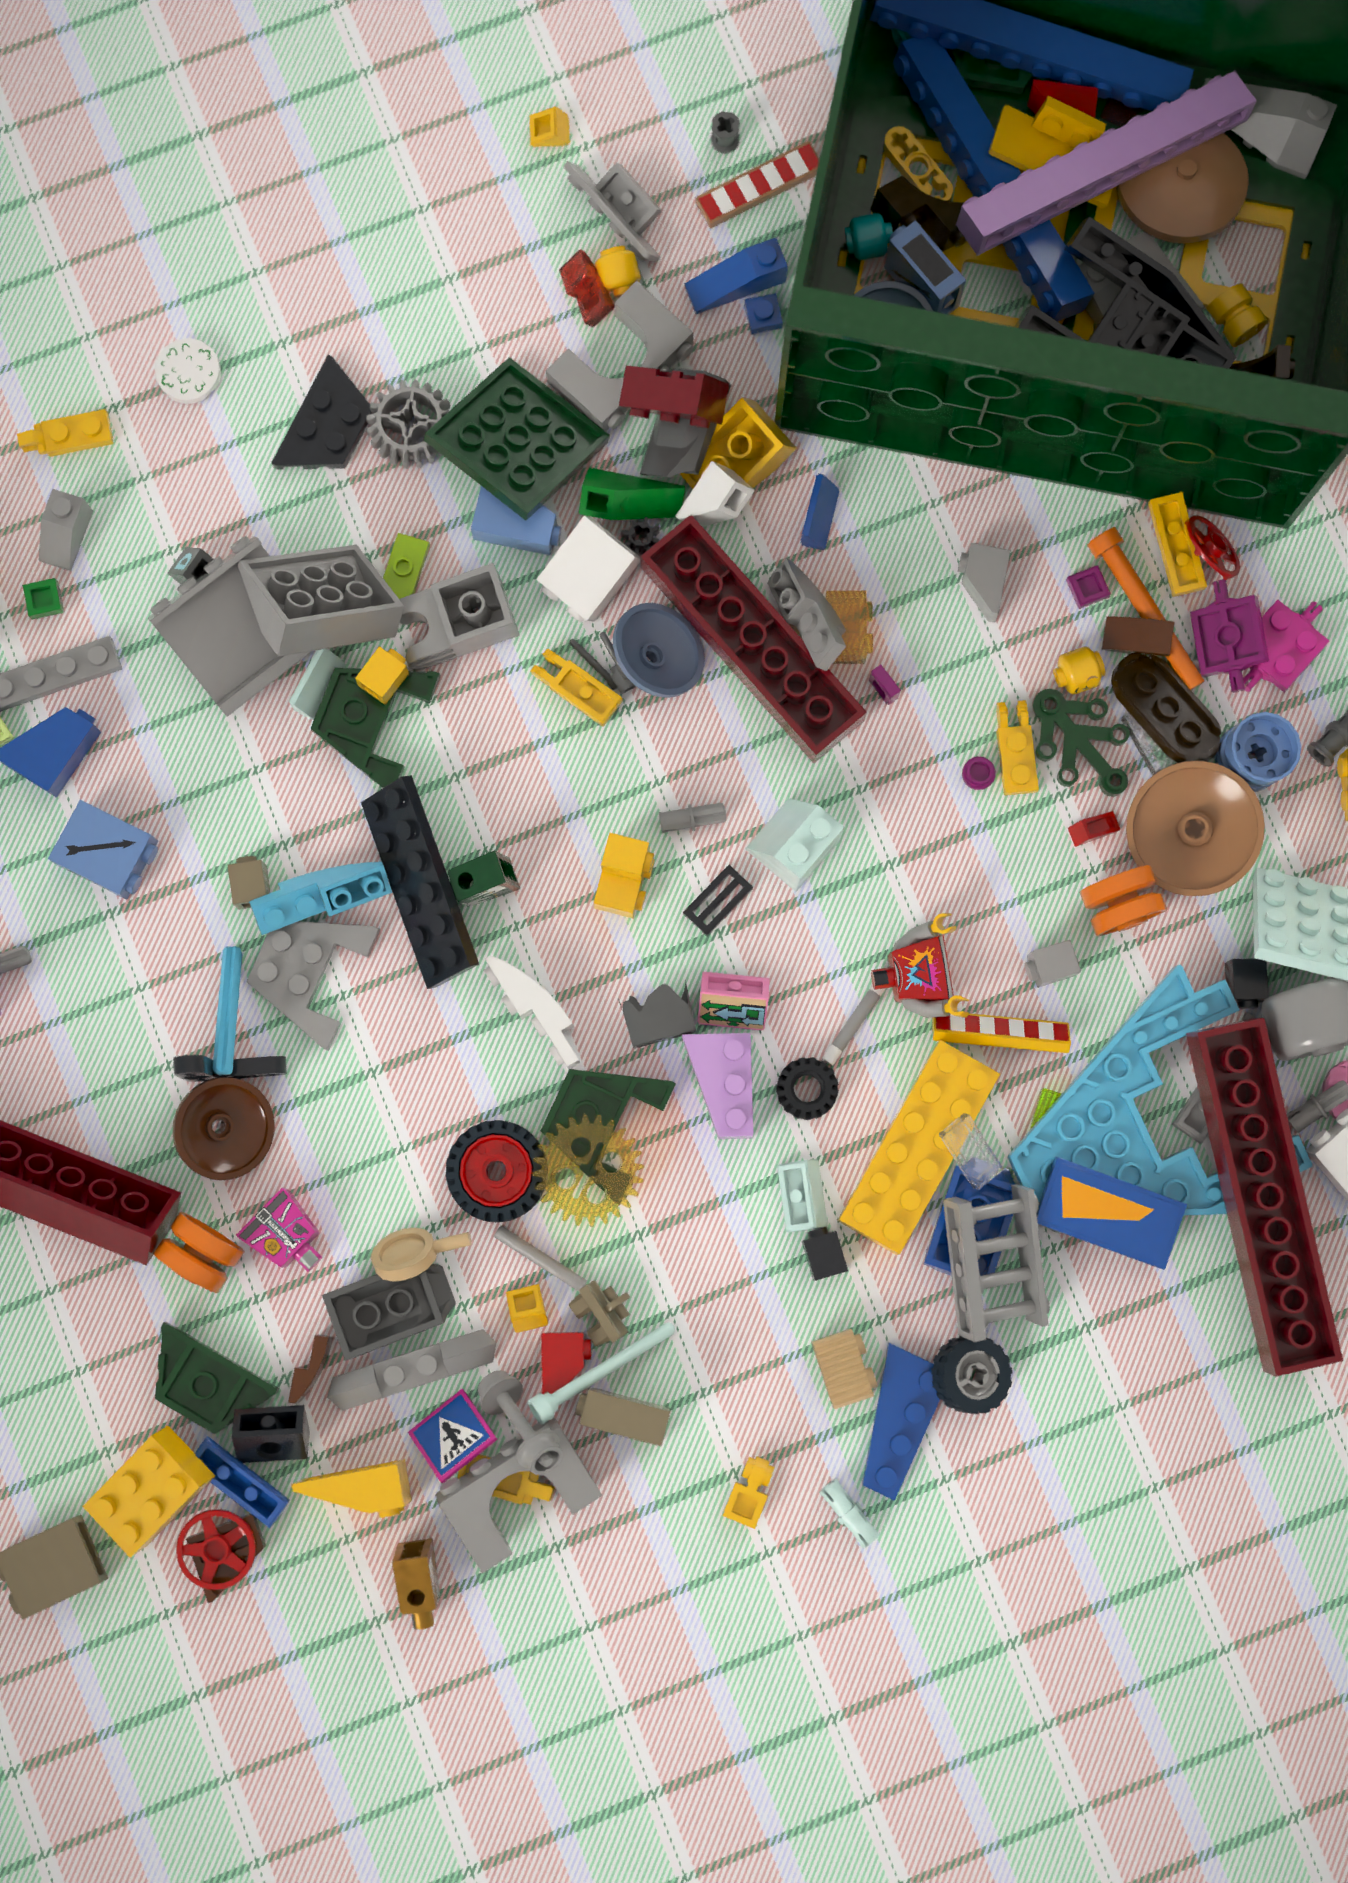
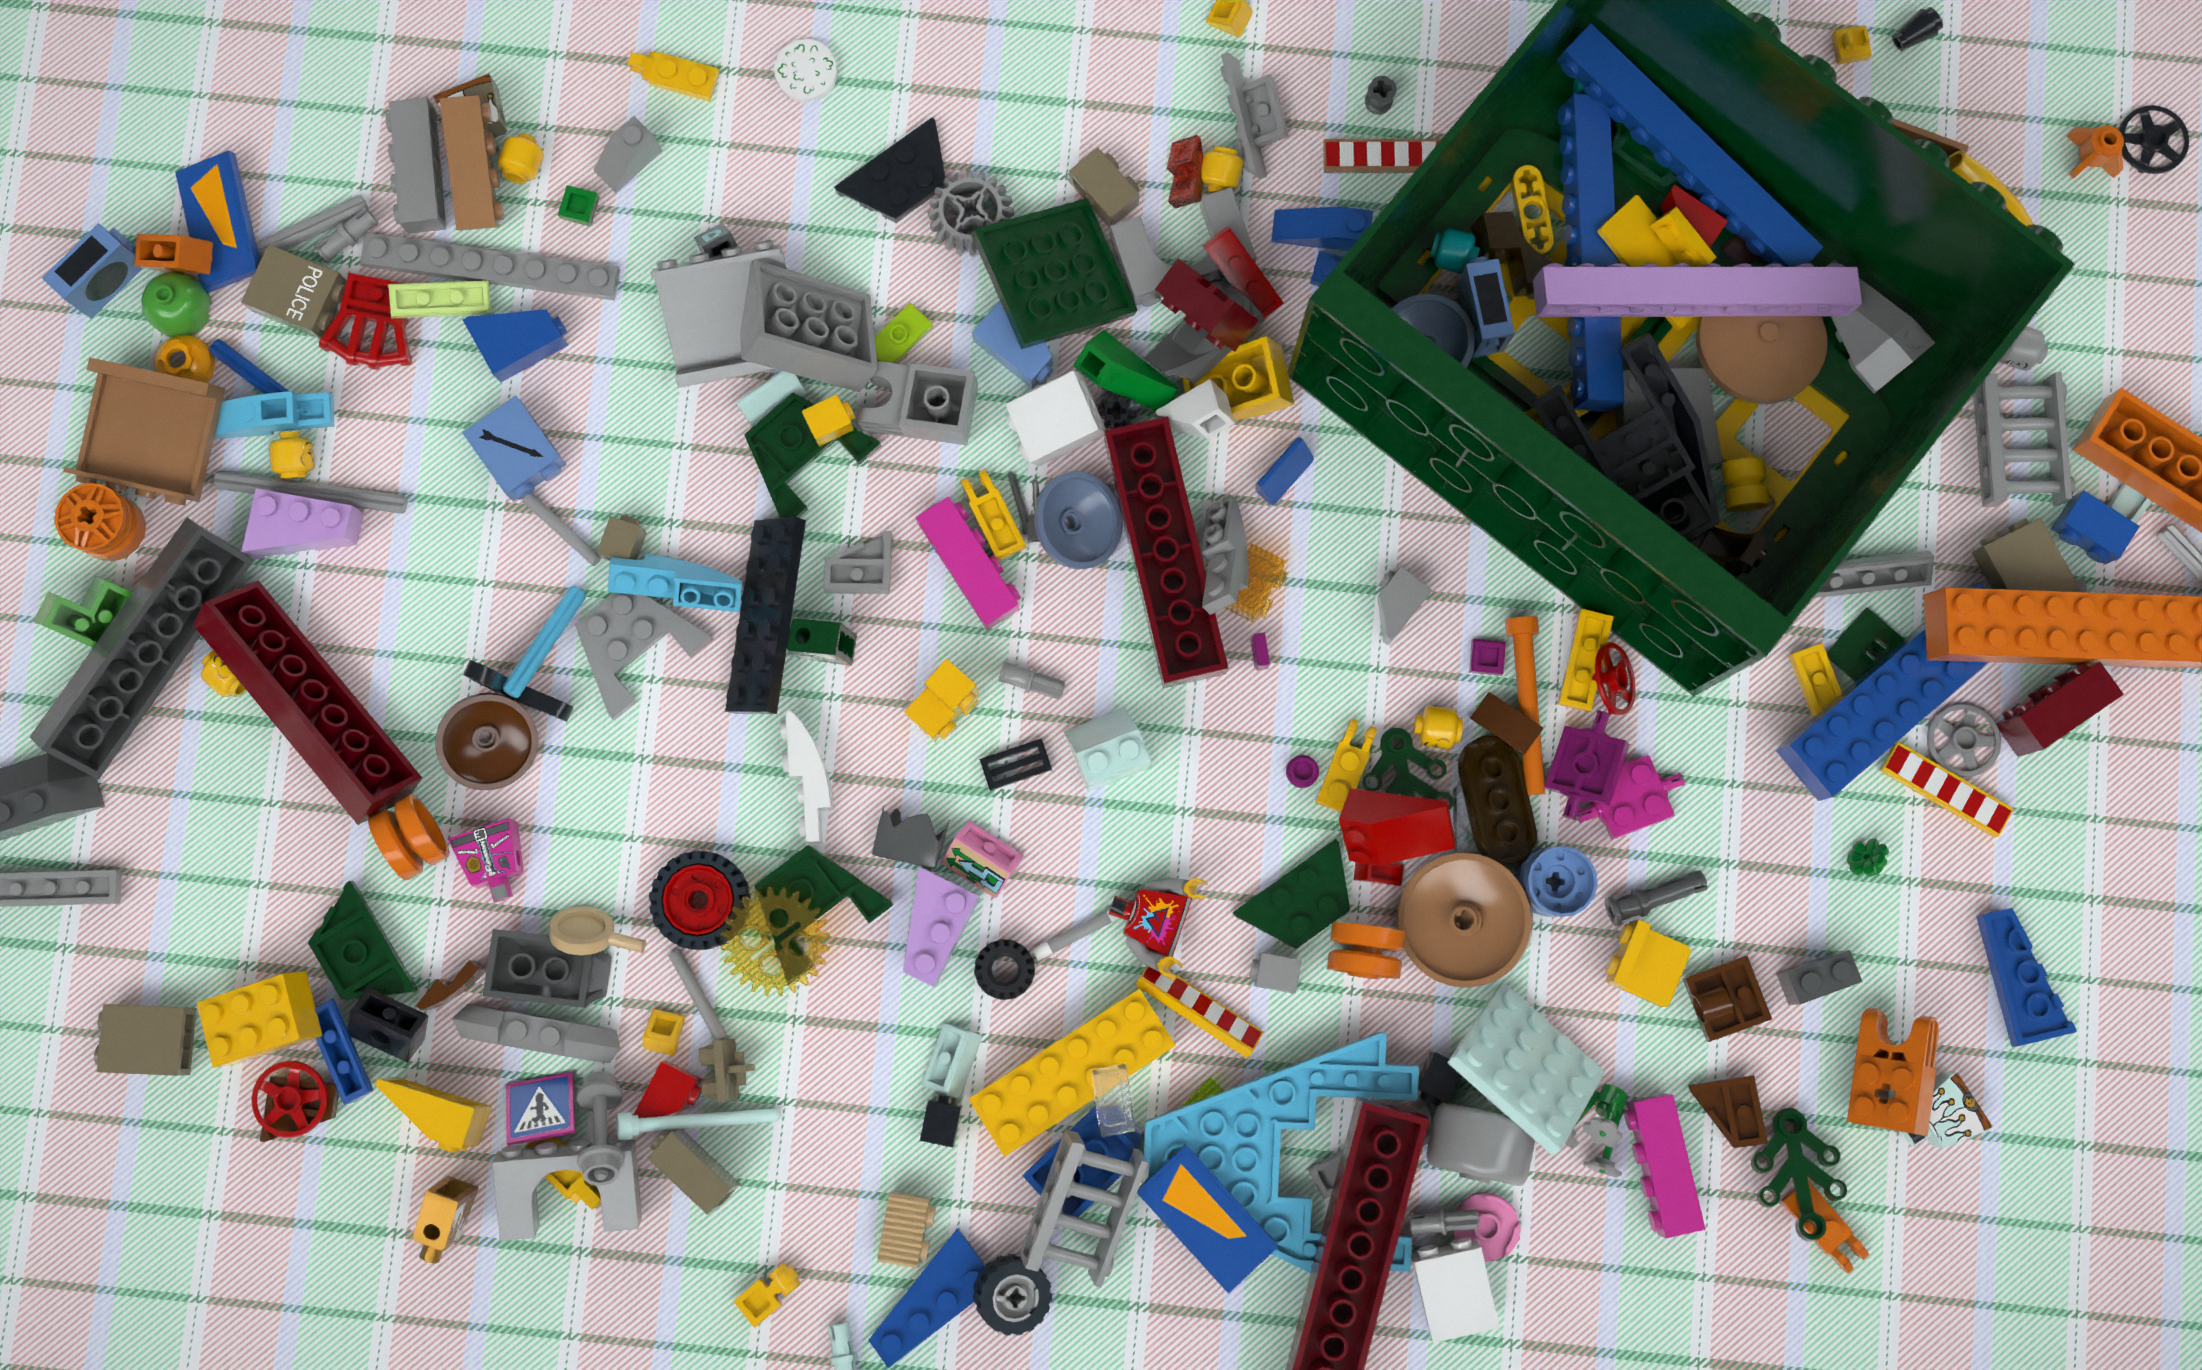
camera: 25 degrees right, 0 degrees up
none -> light grey bar [522,493,602,566]
none -> light grey wing [823,531,892,594]
none -> dark pink brick [915,496,1021,631]
none -> dark tan brick [1069,147,1140,228]
none -> red tile [1202,226,1284,319]
none -> dark green wing [1232,839,1350,949]
none -> red slope [1339,788,1456,865]

